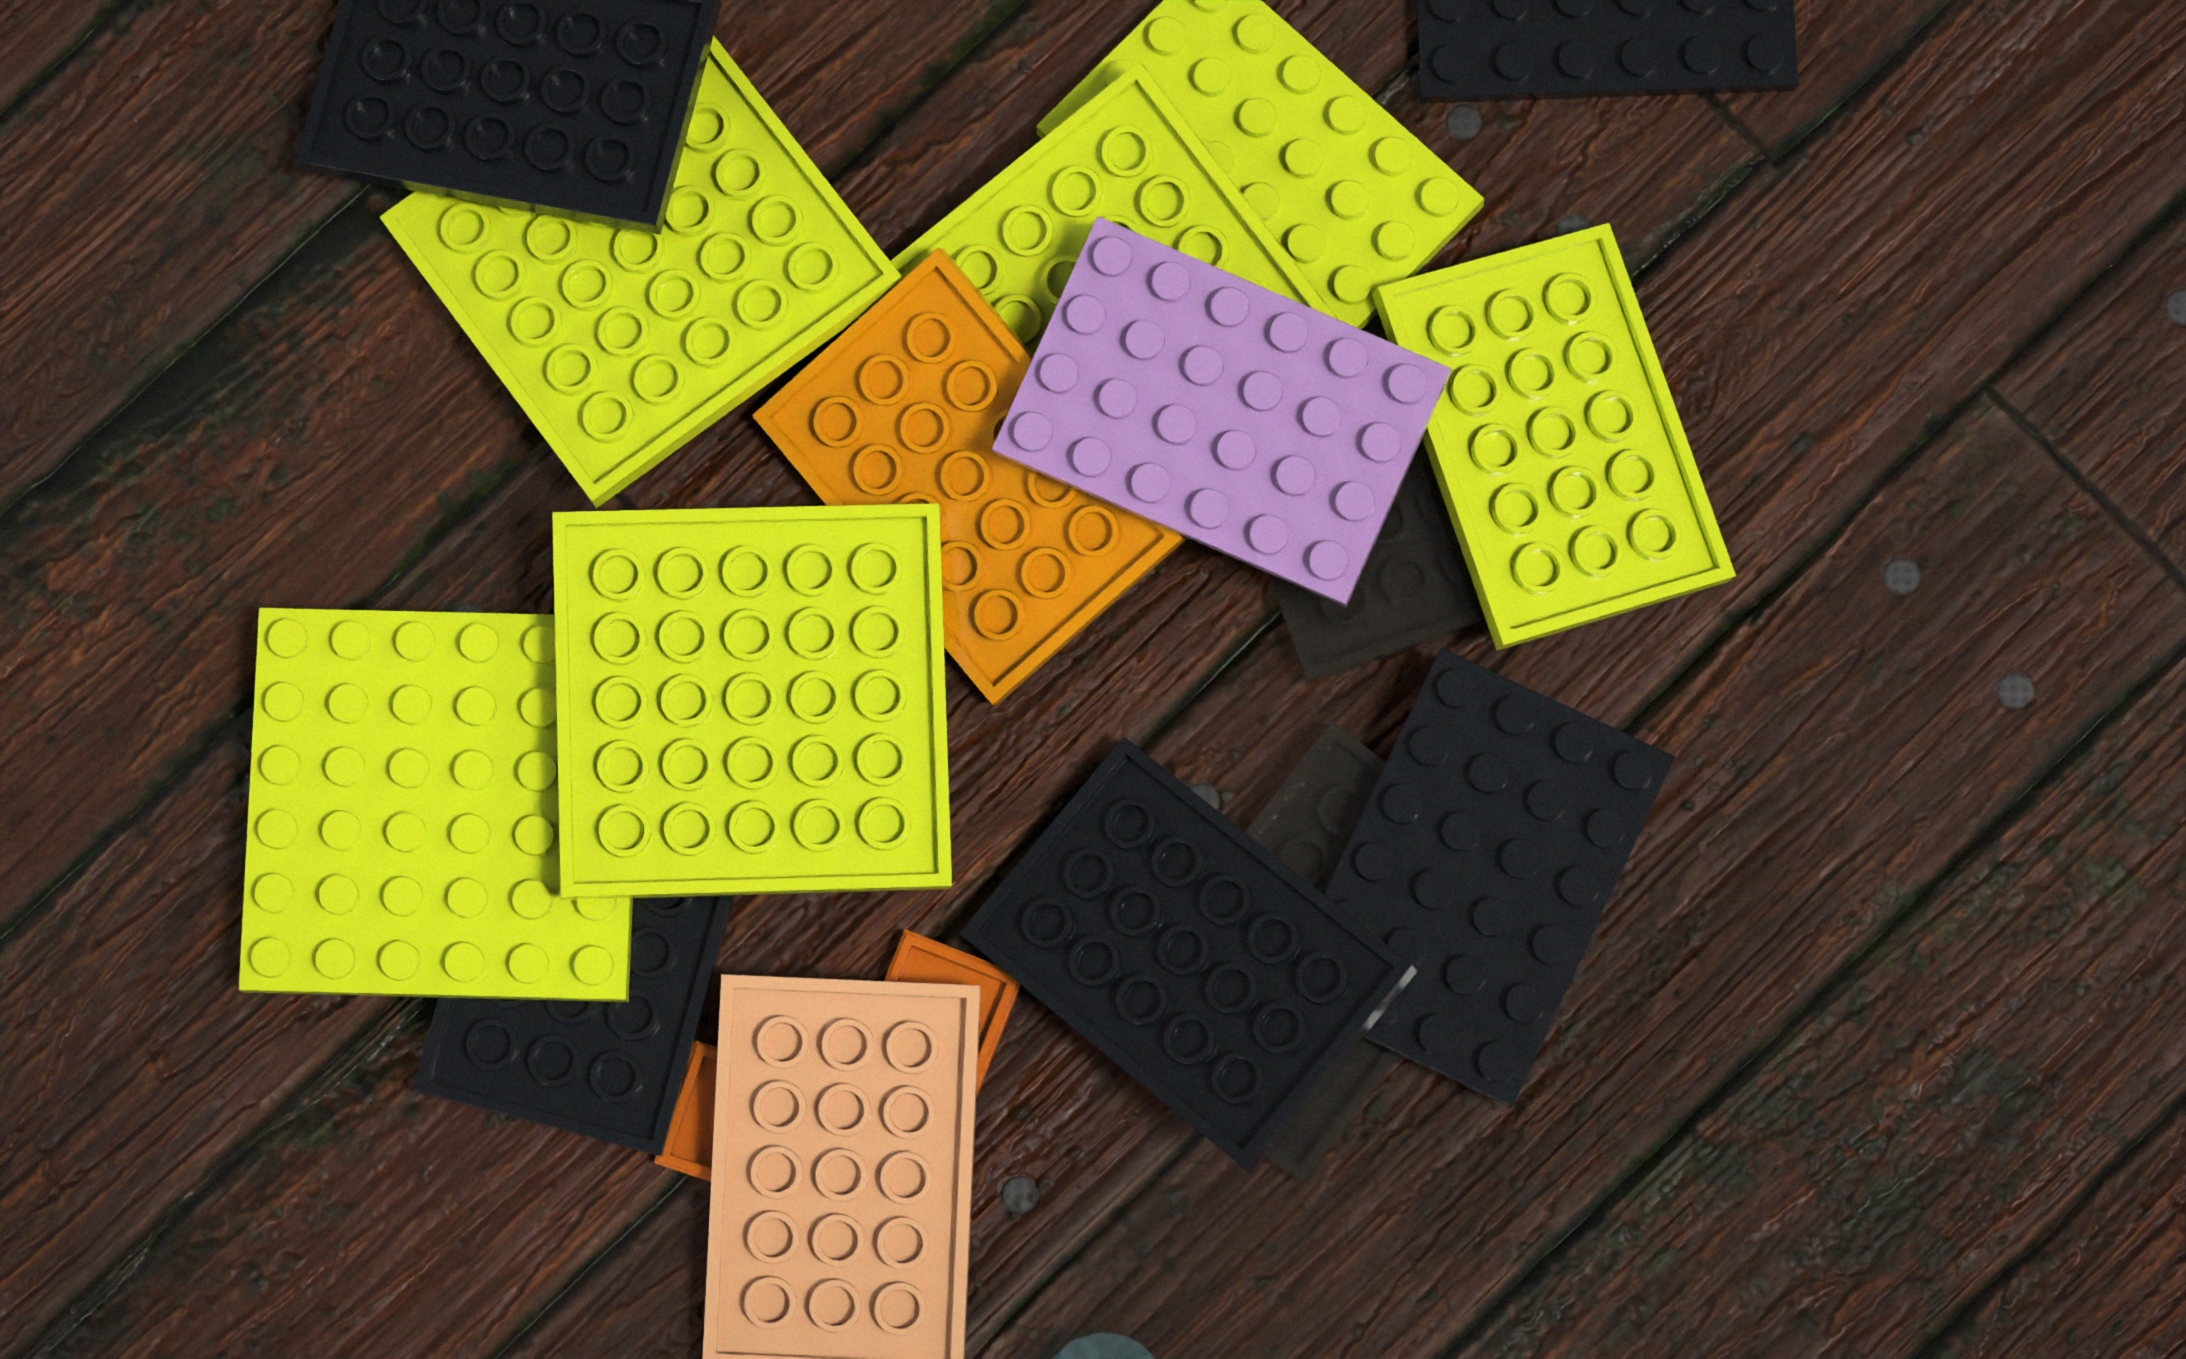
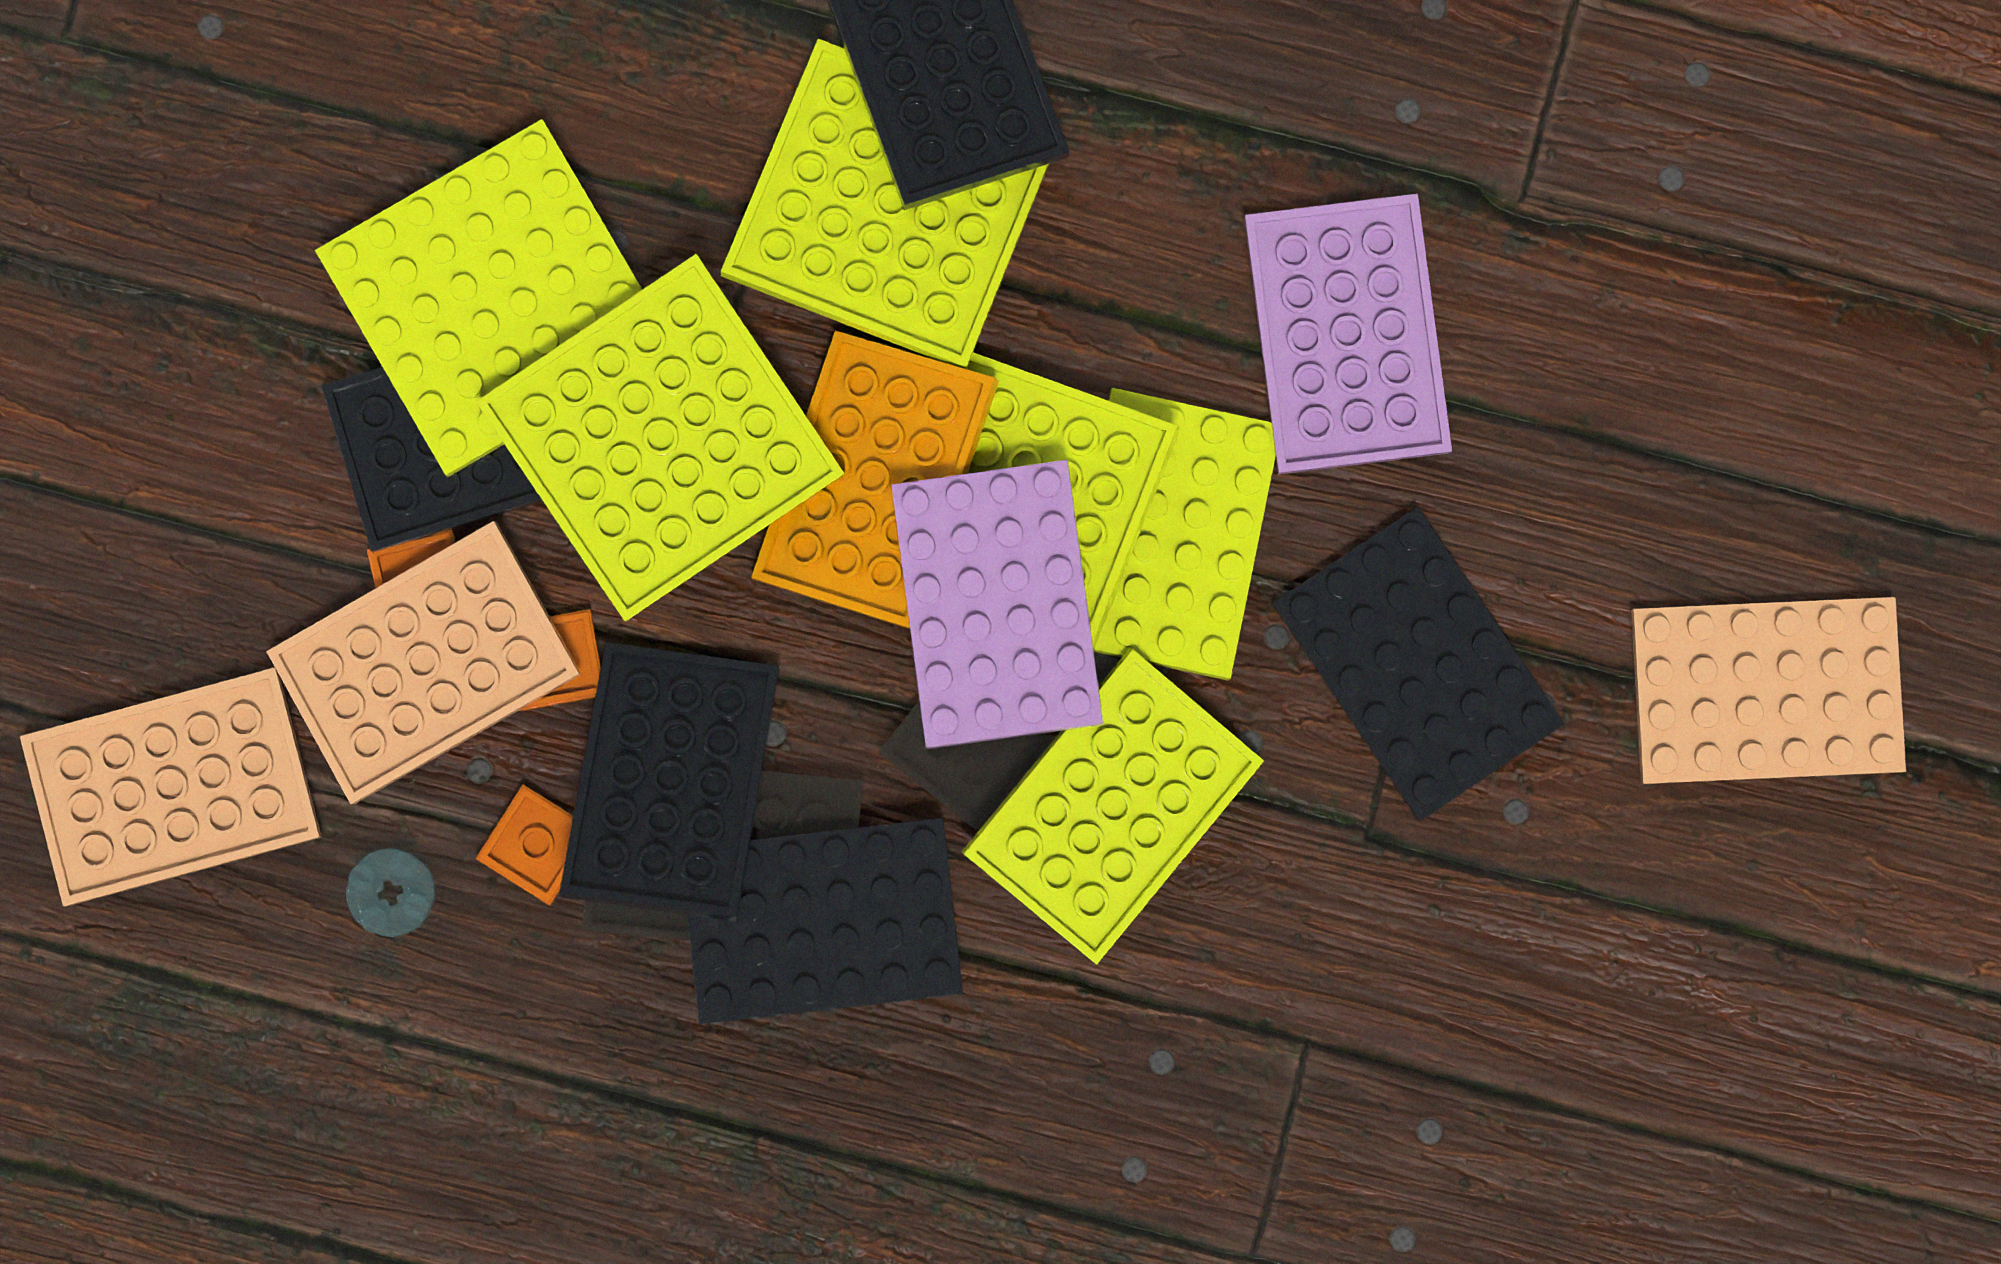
camera: 50 degrees right, 5 degrees up
none -> orange tile [476,784,573,906]

